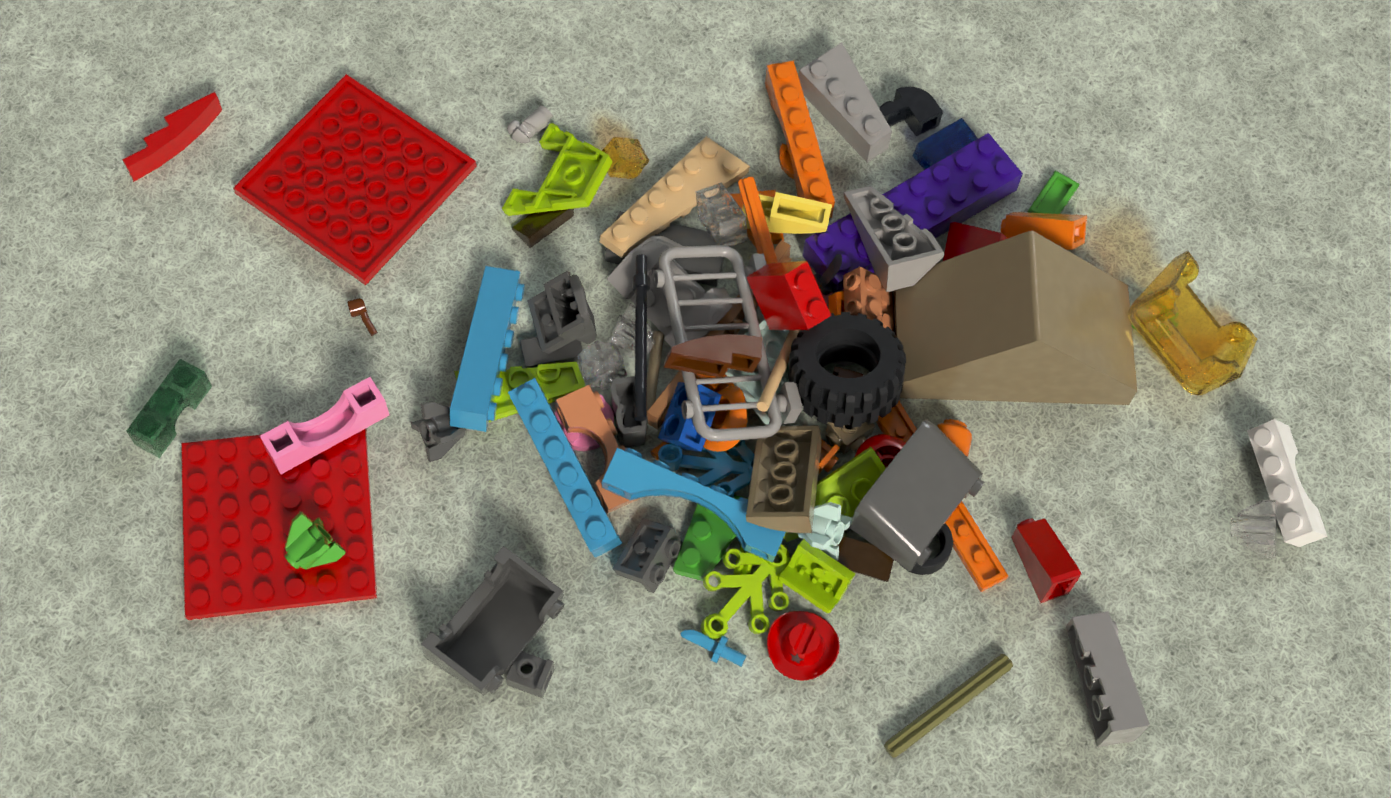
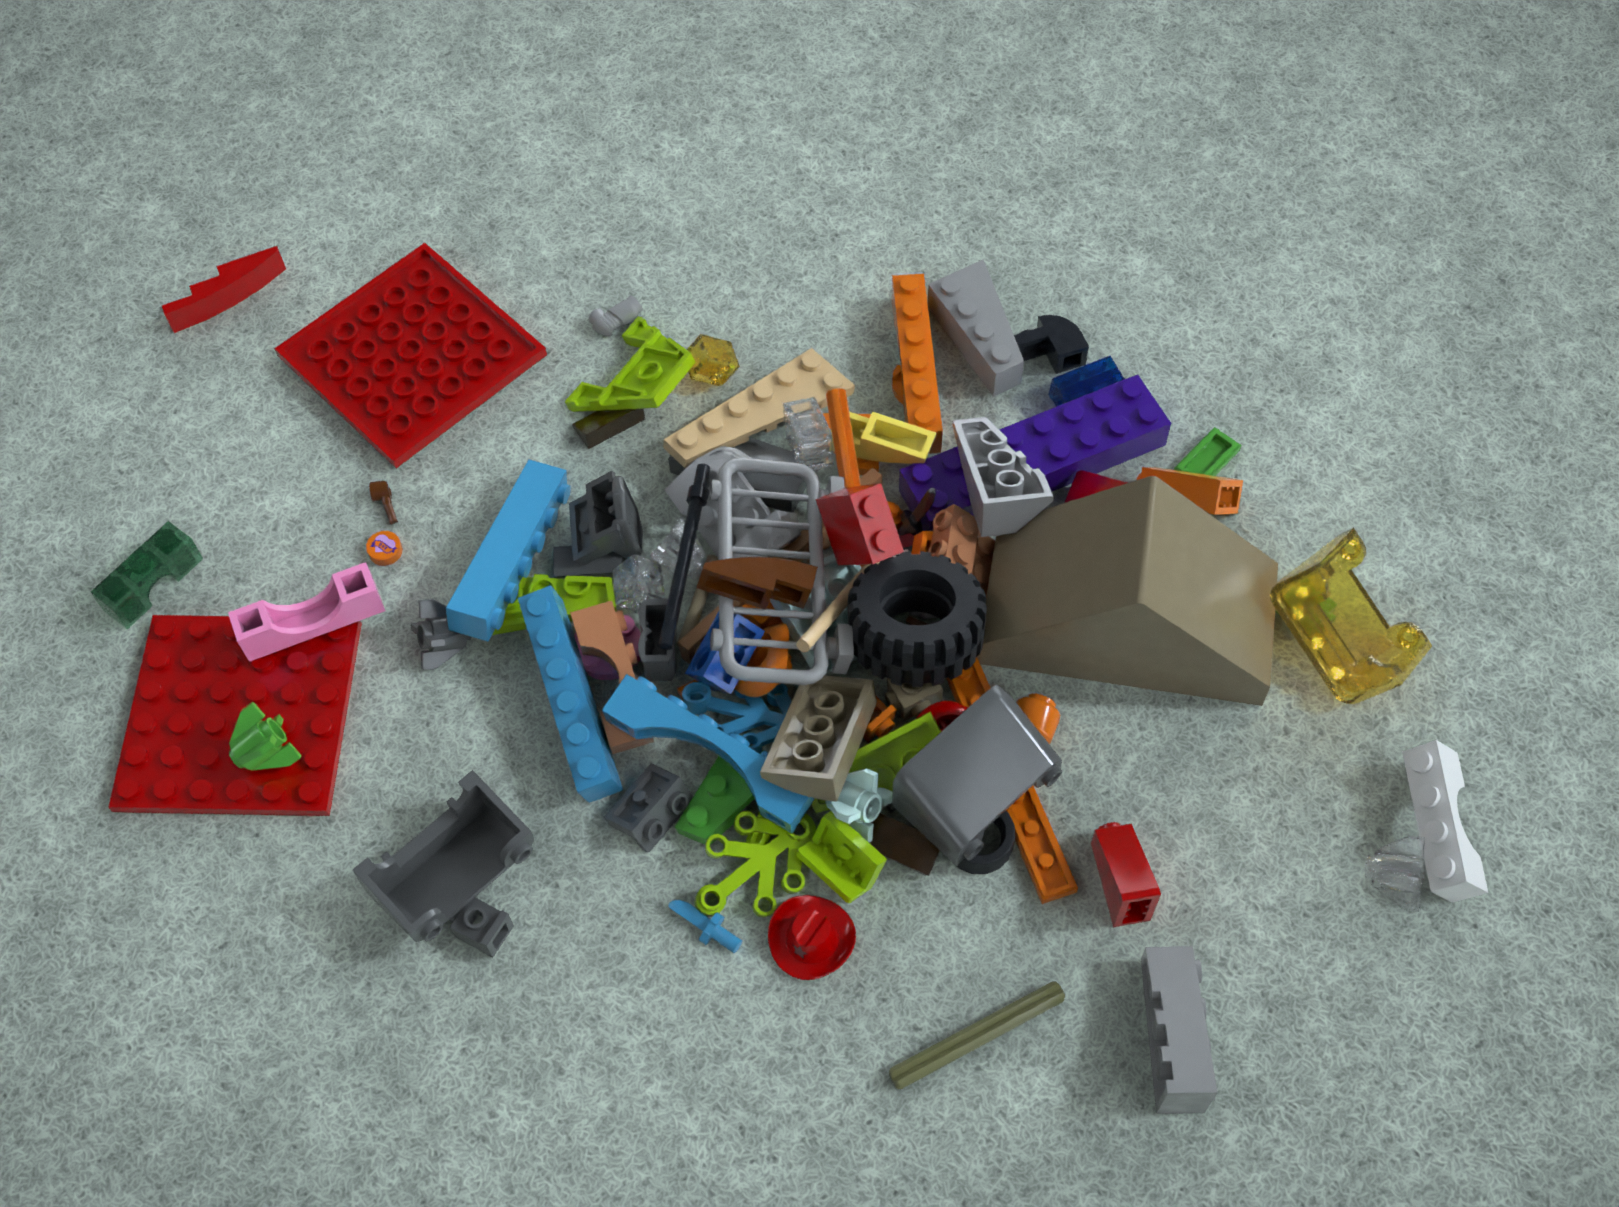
camera: 15 degrees right, 5 degrees down
none -> orange tile [366,531,403,566]

